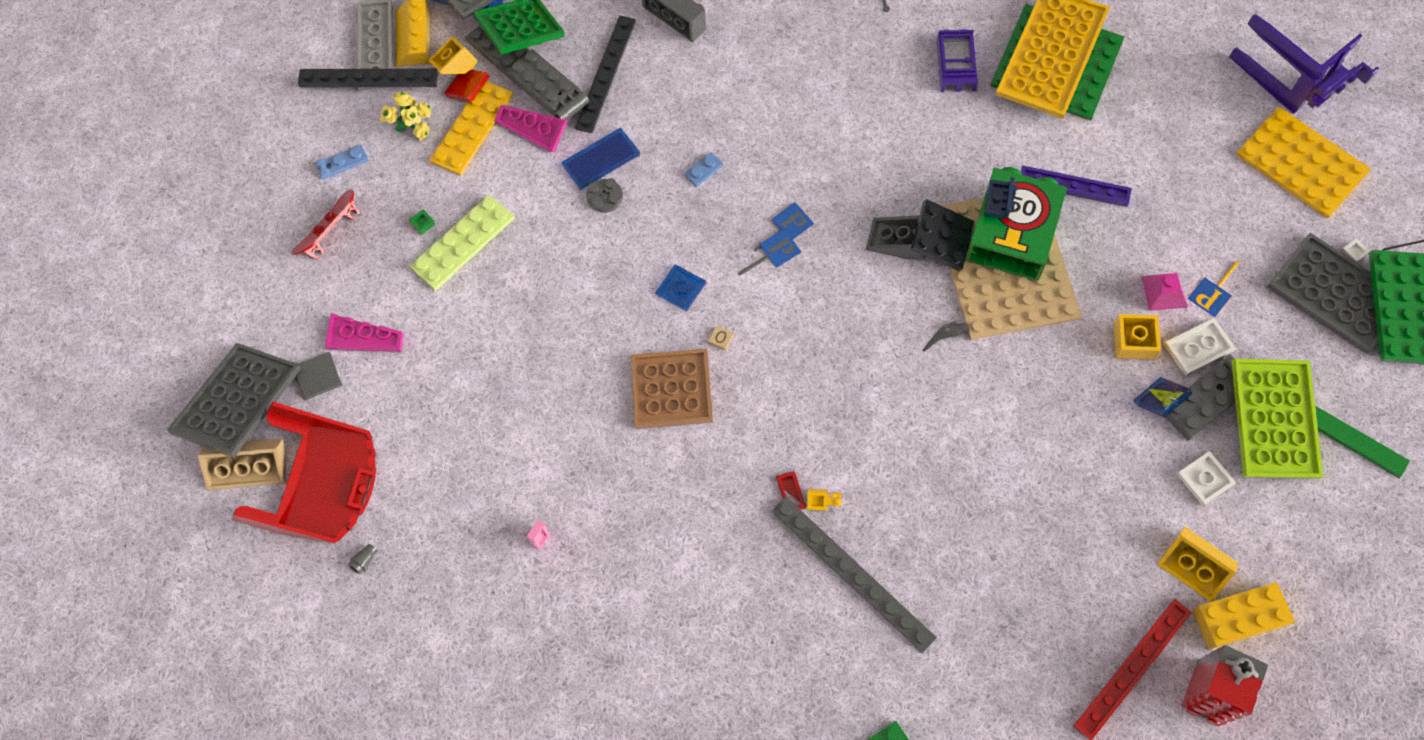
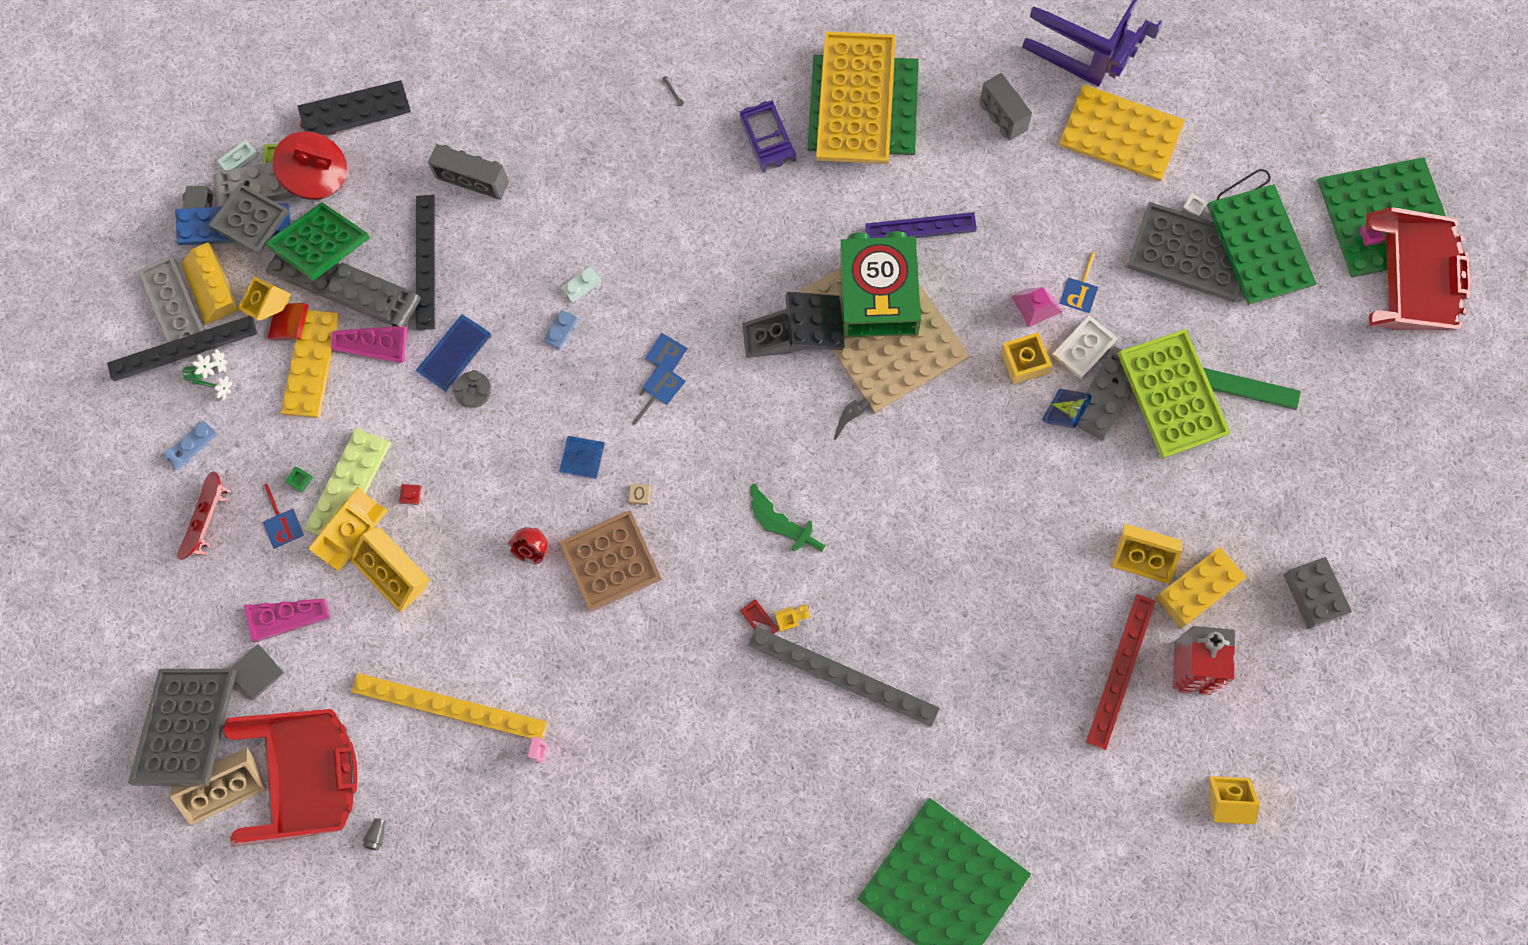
camera: 20 degrees left, 5 degrees up
light yellow plant [380,92,431,141] -> none
dark blue bracket [984,177,1017,219] -> none
white plate [1176,451,1236,506] -> none
none -> white plant [182,349,232,400]
none -> blue piece [263,483,304,549]
none -> yellow piece [308,487,388,571]
none -> yellow slope [350,527,430,613]
none -> yellow plate [351,673,547,740]
none -> red plate [399,484,422,505]
none -> red cylinder [508,527,548,565]
none -> light aqua plate [561,267,602,303]
none -> green sword [750,484,826,552]
none -> dark grey brick [979,73,1032,140]
none -> dark grey brick [1283,557,1352,629]

